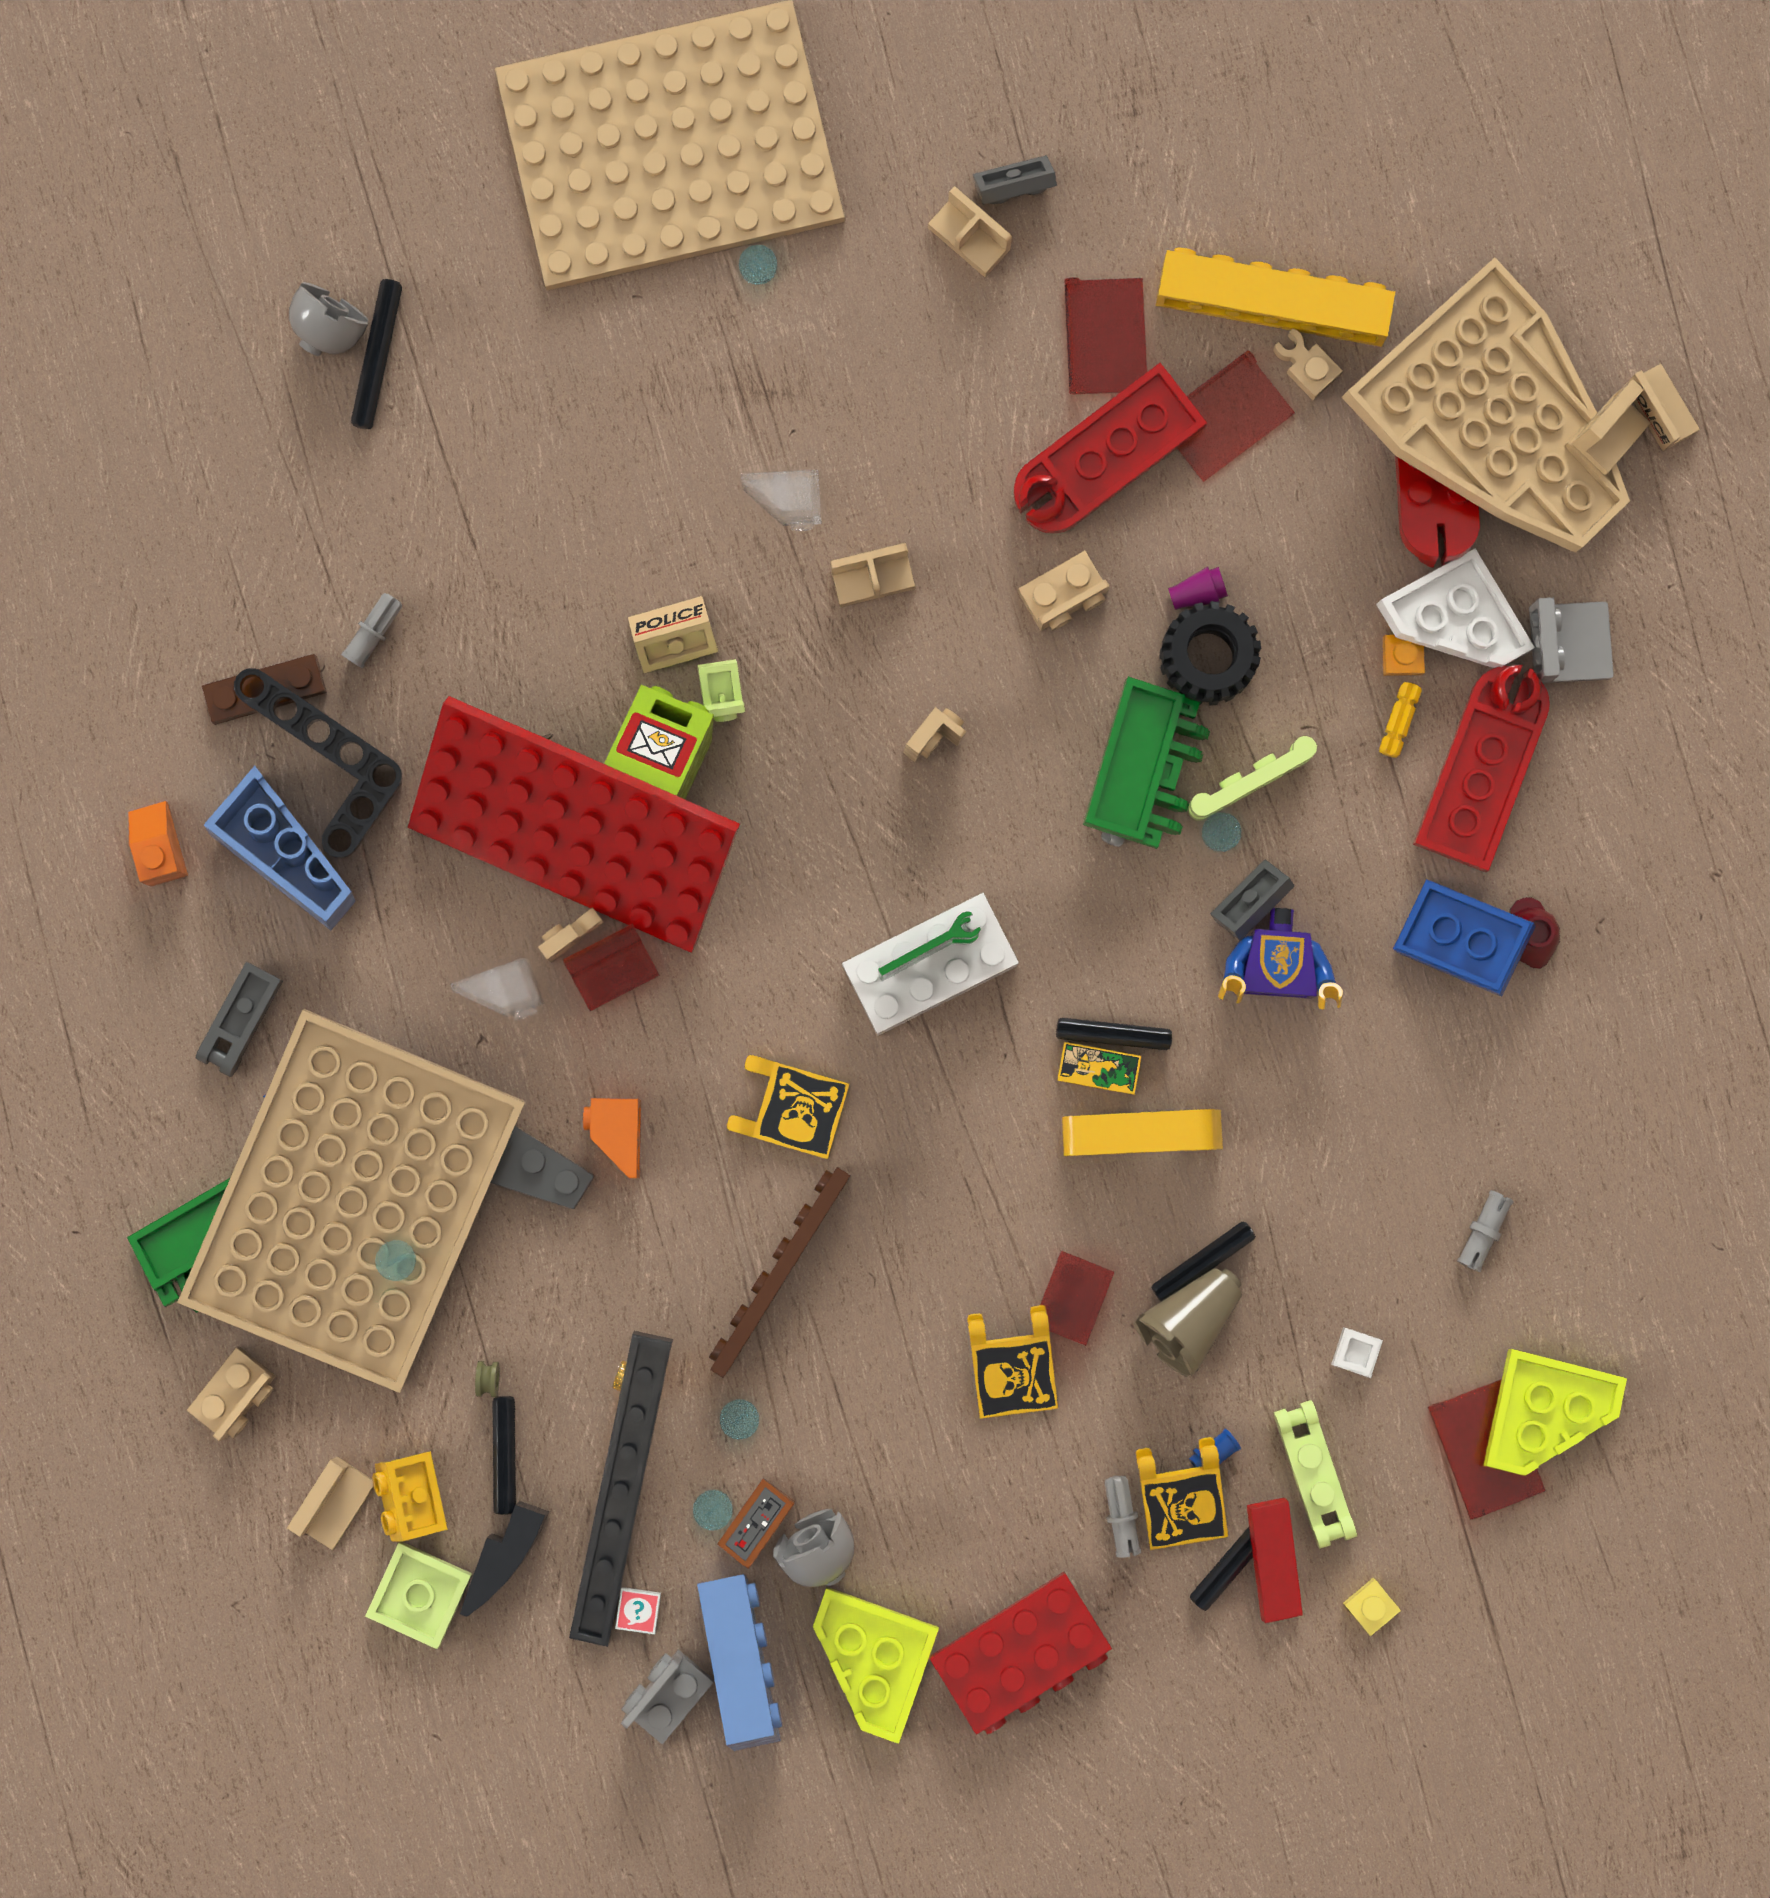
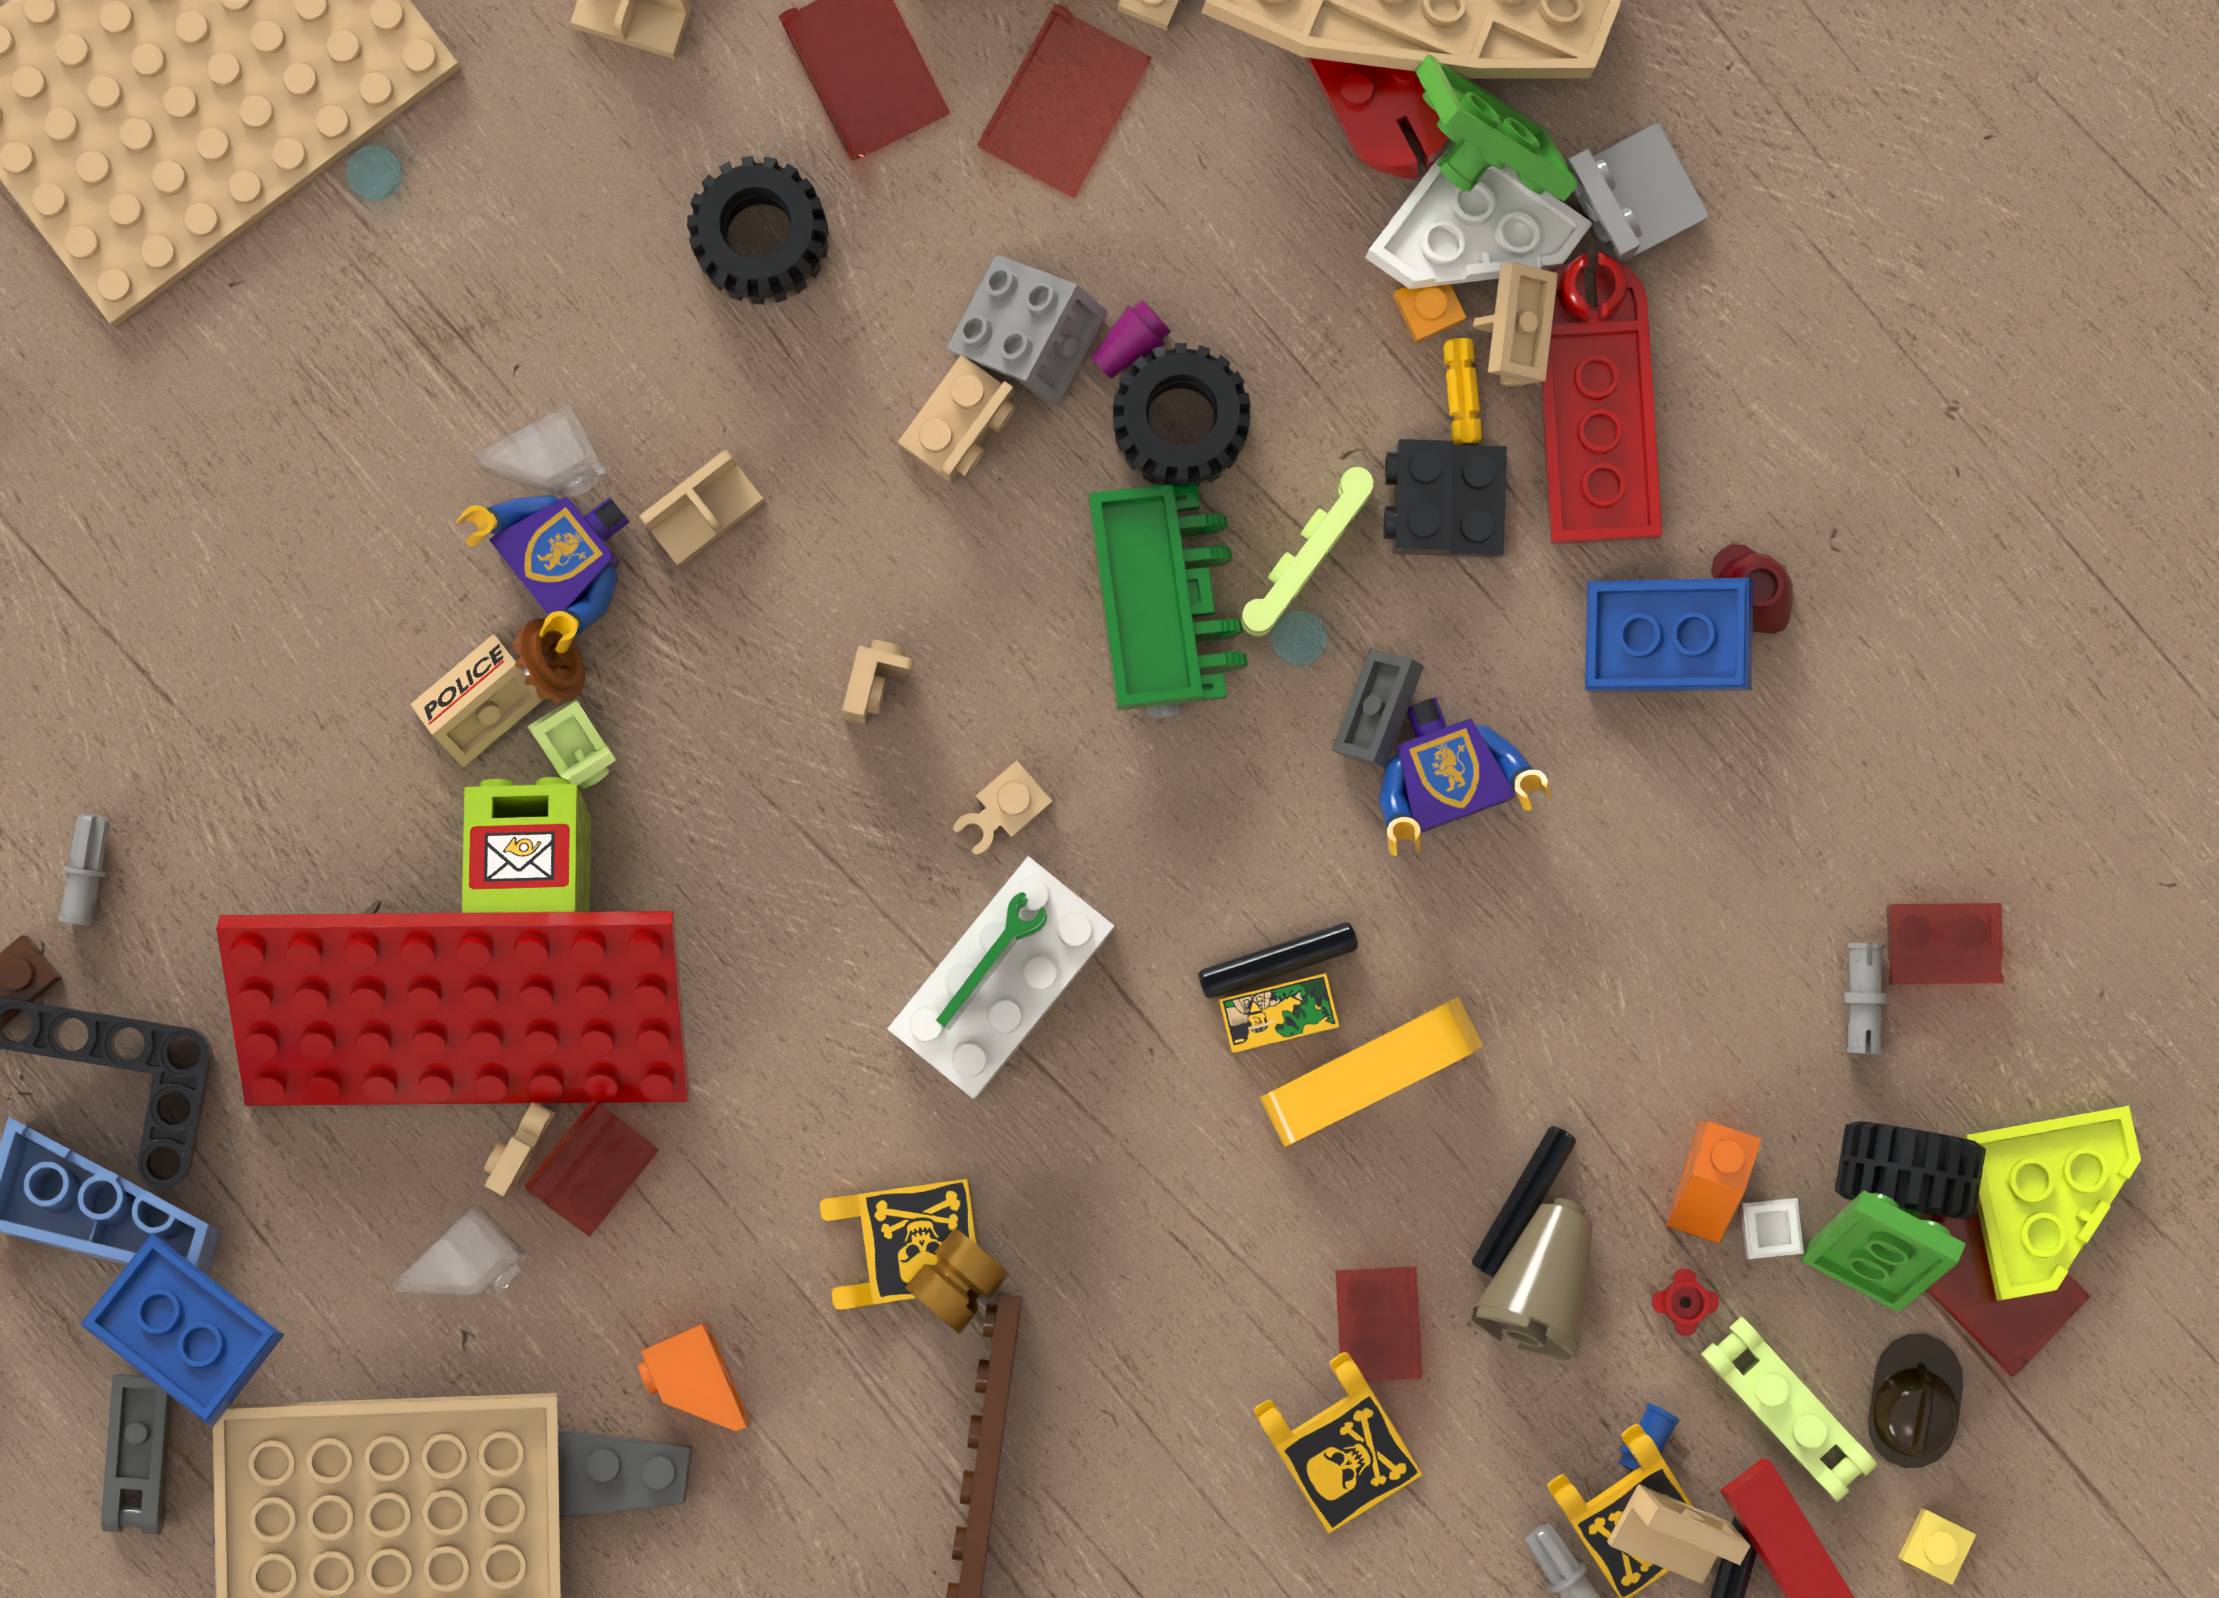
camera: 25 degrees left, 0 degrees up
red plate [1014,362,1207,534] -> none
none -> blue tile [80,1234,284,1427]
none -> torso [455,495,630,653]
none -> dark orange gear [512,618,585,705]
none -> black tyre [687,156,829,305]
none -> pearl gold wheel [905,1228,1010,1334]
none -> light grey bracket [947,255,1108,407]
none -> tan plate [952,760,1053,856]
none -> black plate [1383,439,1507,558]
none -> bright green plate [1415,54,1578,201]
none -> tan panel [1473,262,1558,387]
none -> tan panel [1607,1484,1750,1584]
none -> red plate [1652,1269,1719,1336]
none -> orange slope [1665,1121,1762,1244]
none -> bright green plate [1800,1190,1966,1312]
none -> black tyre [1834,1121,1986,1219]
none -> dark brown piece [1868,1334,1963,1468]
none -> clear red plate [1887,903,2004,985]

